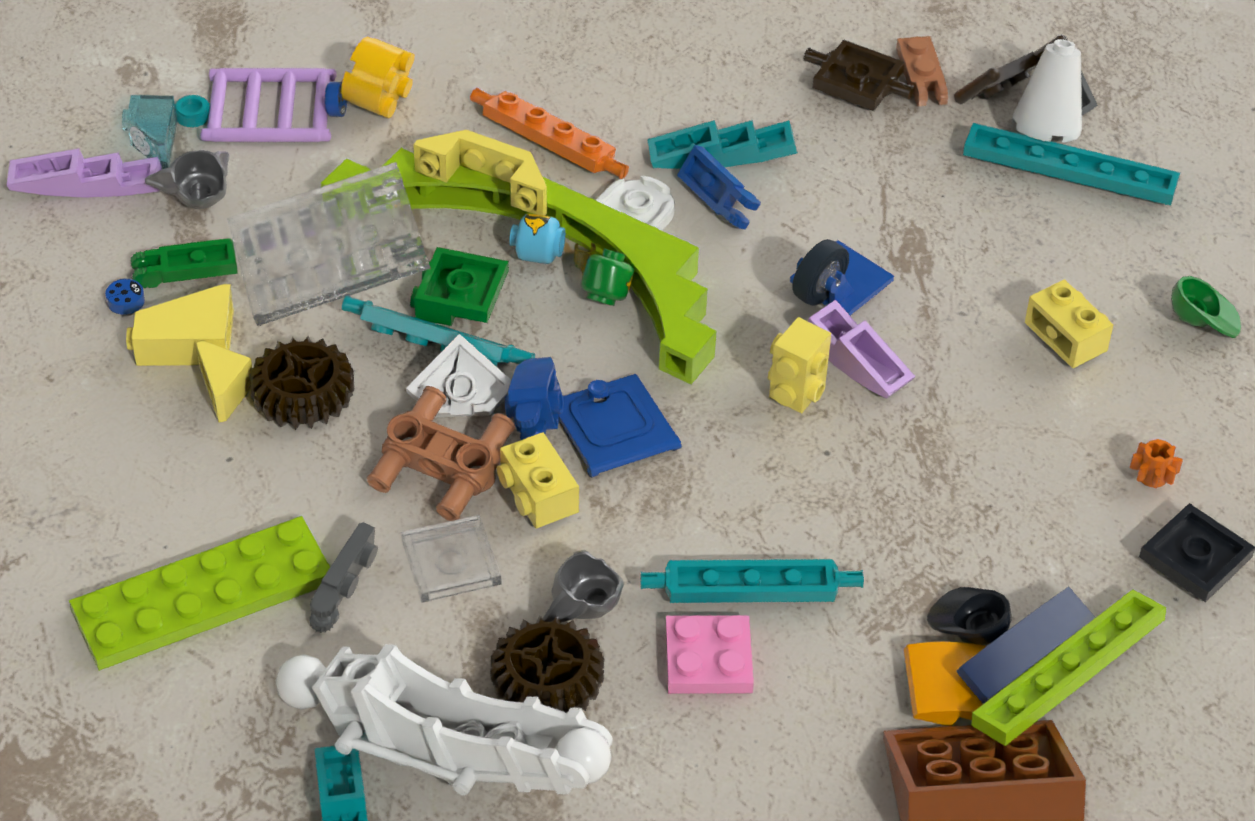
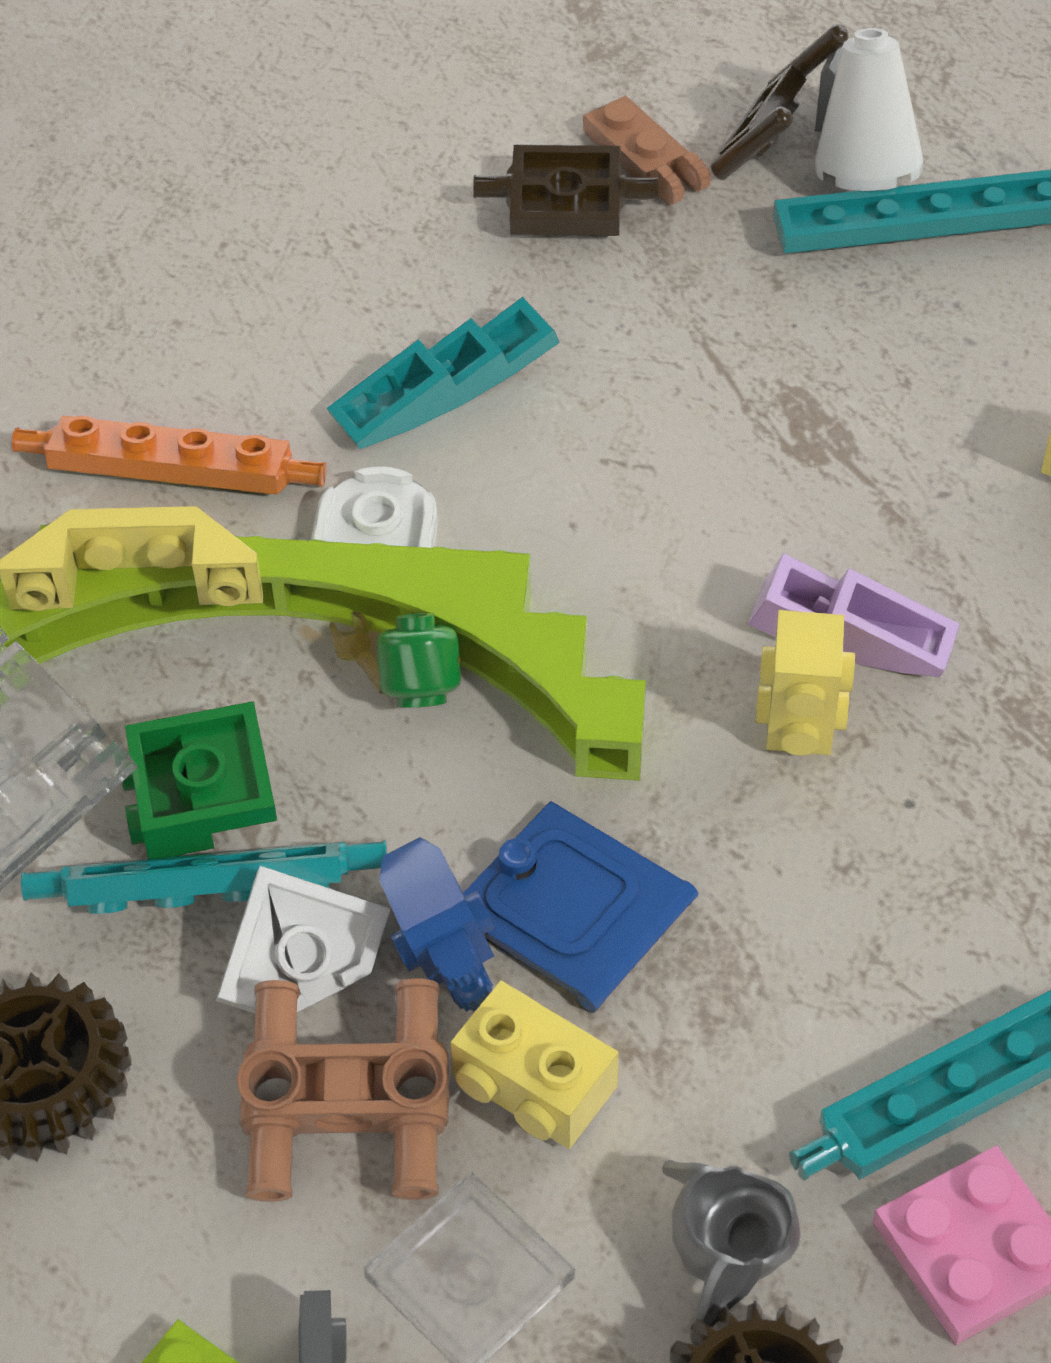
camera: 25 degrees left, 5 degrees up
medium azure head [509,214,566,264] -> none
blue hinge [677,145,761,229] -> none
plate [790,239,894,316] -> none

